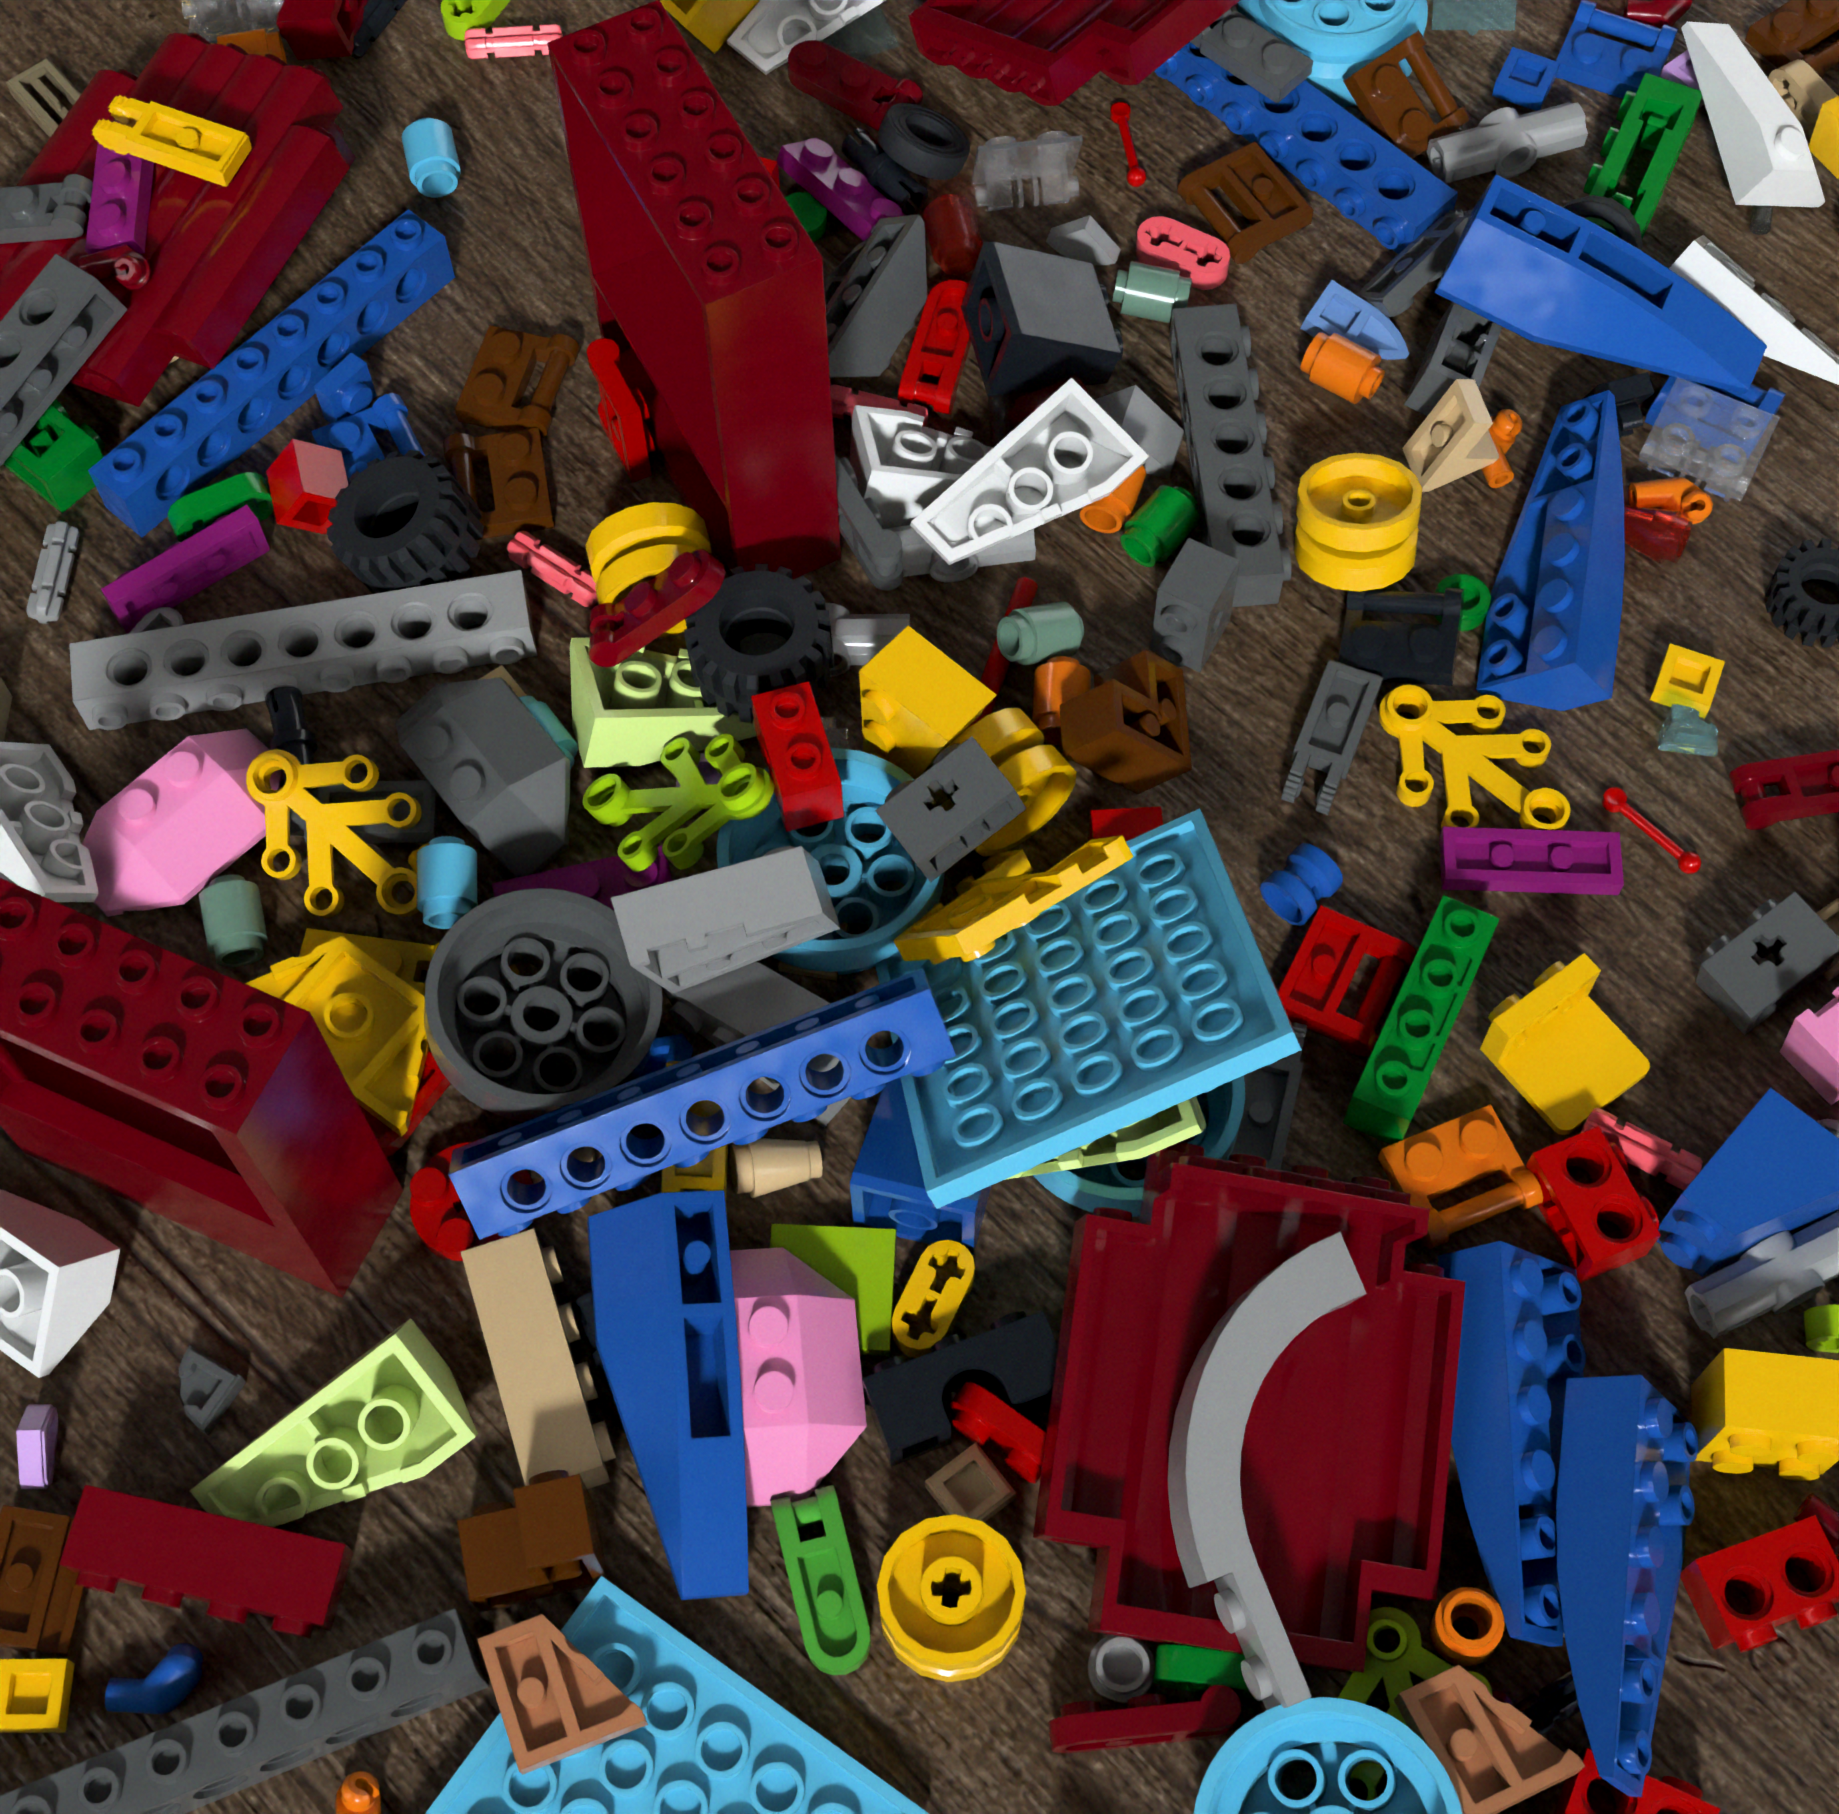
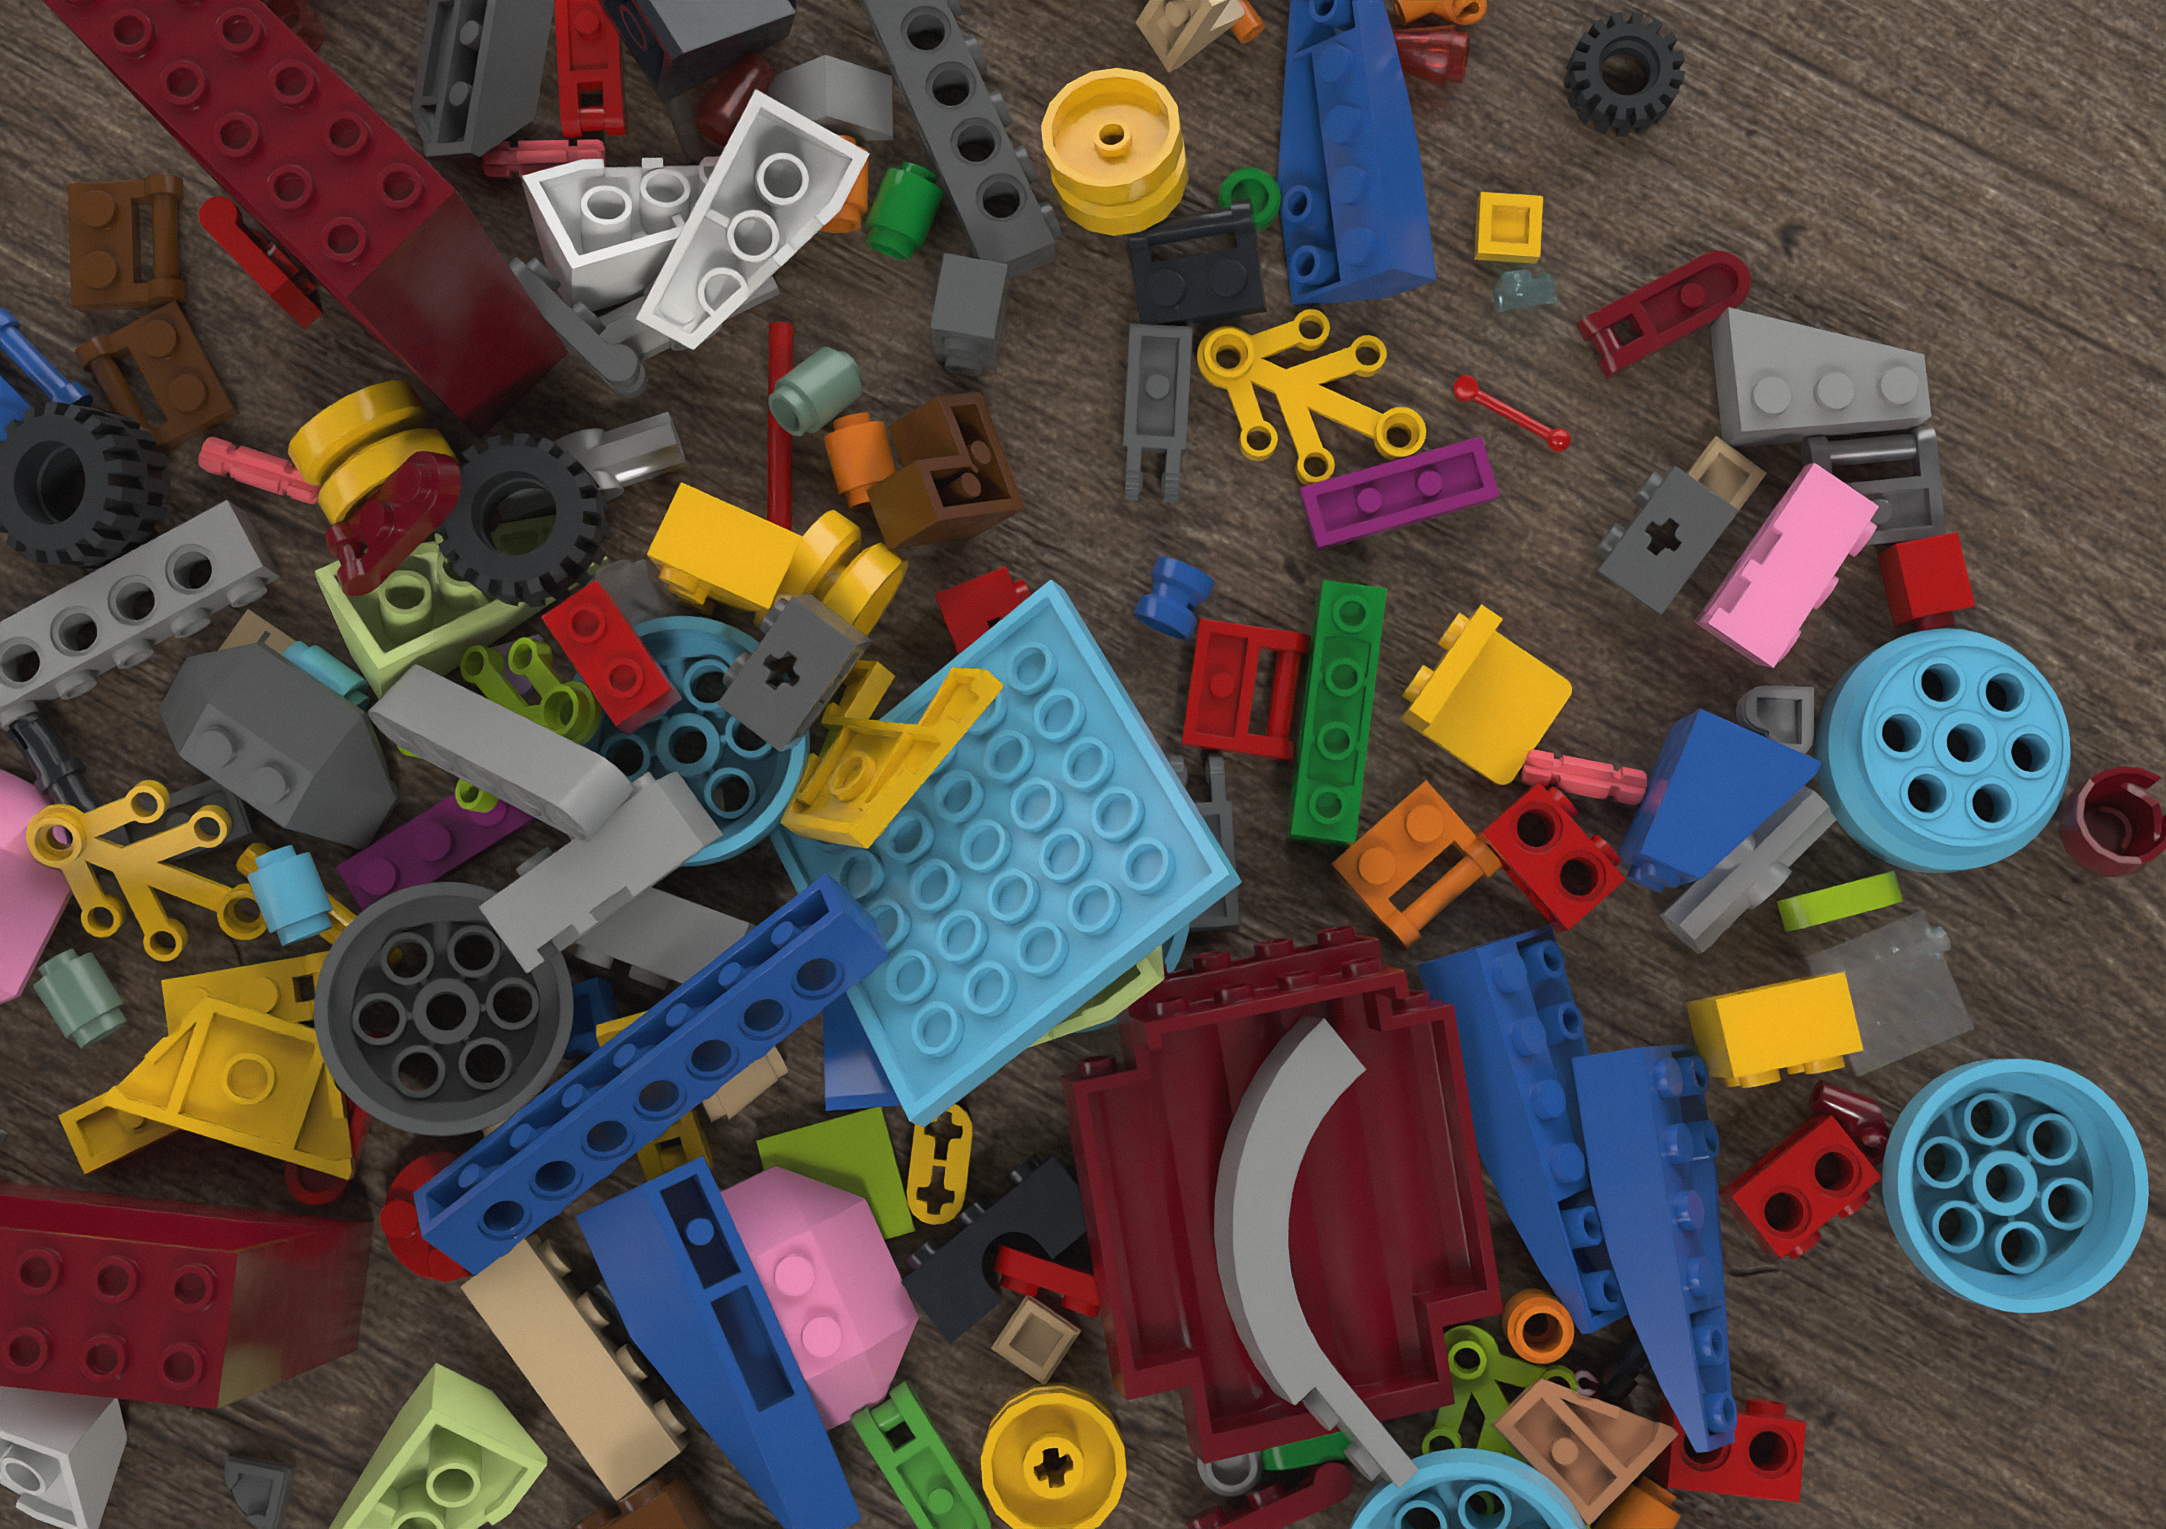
camera: 25 degrees left, 20 degrees up
none -> light grey beam [368,664,633,843]

